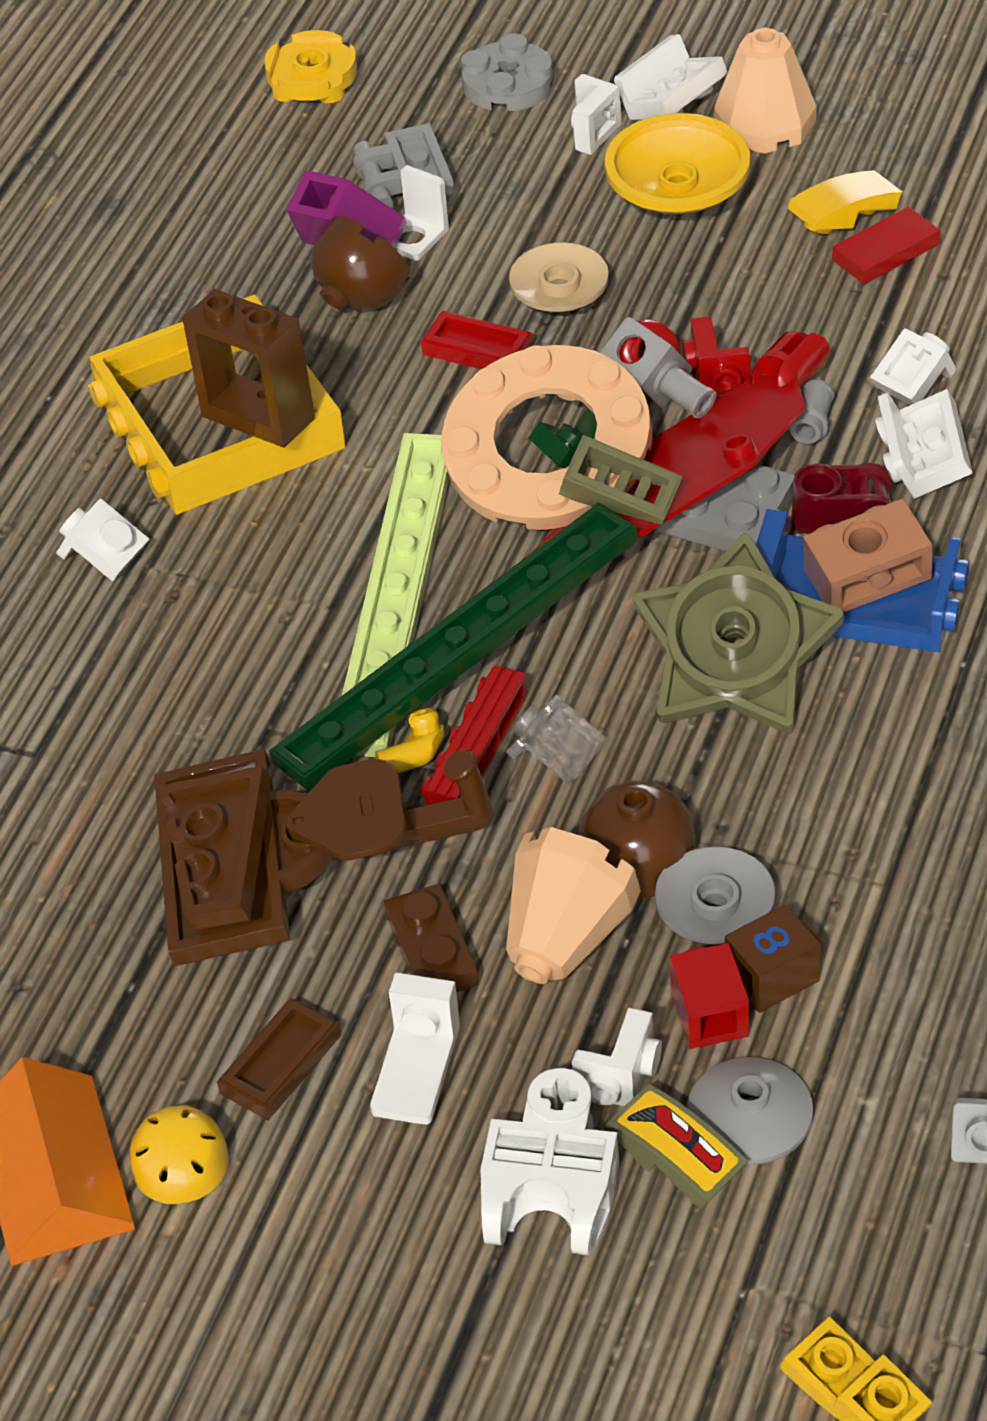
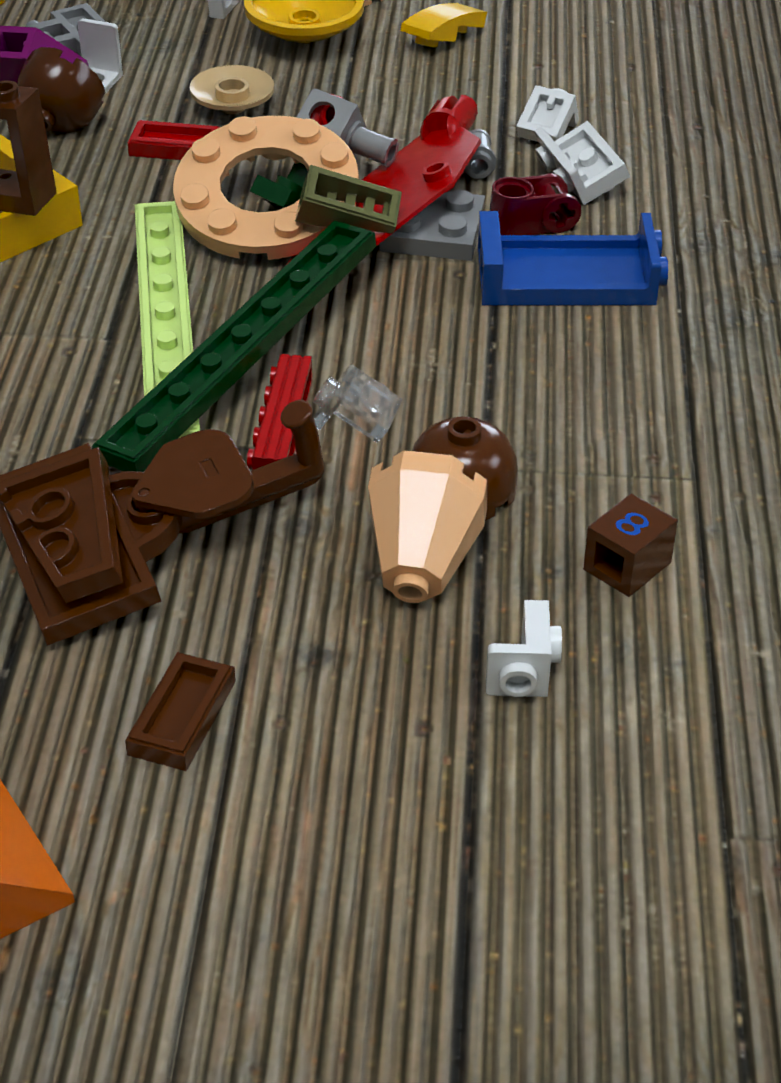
camera: 20 degrees left, 5 degrees down
yellow helmet [129,1105,229,1204] -> none
white bracket [370,973,460,1125] -> none
yellow arm [375,708,445,774] -> none
reddish brown plate [383,883,479,992] -> none
white piece [480,1068,619,1255] -> none
slope [604,1084,749,1210] -> none
olive plate [632,533,844,734] -> none
light grey dish [655,847,775,944] -> none
red brick [669,943,749,1050] -> none
red bracket [682,316,750,395] -> none
light grey dish [687,1057,813,1164] -> none
nougat brick [803,498,933,613] -> none
red tile [832,206,941,285] -> none

